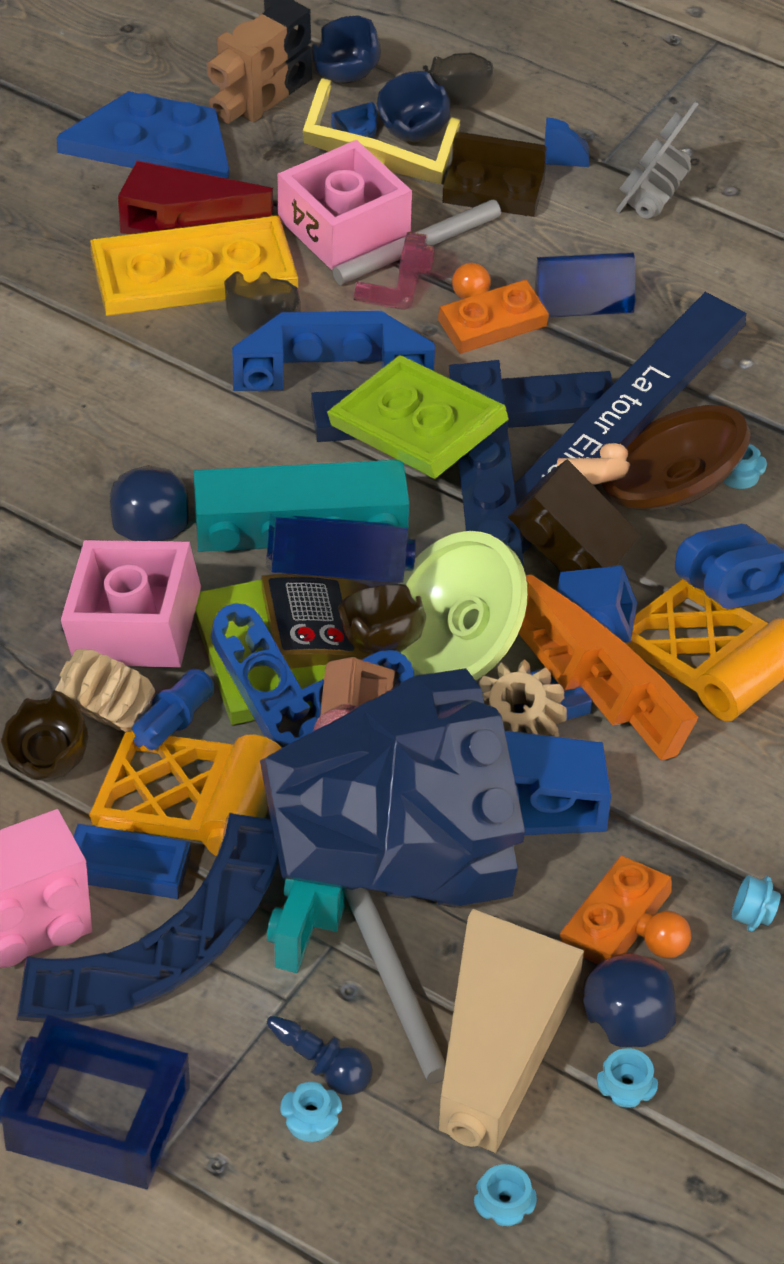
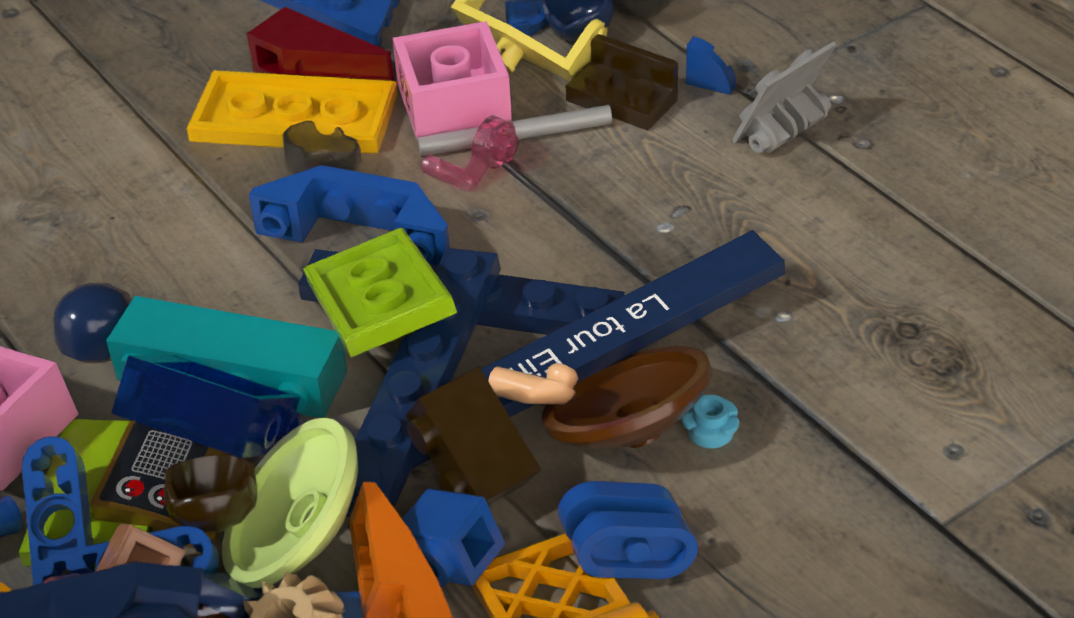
camera: 25 degrees right, 5 degrees down
orange plate [438,263,549,354] -> none
clear blue slope [535,253,635,317] -> none

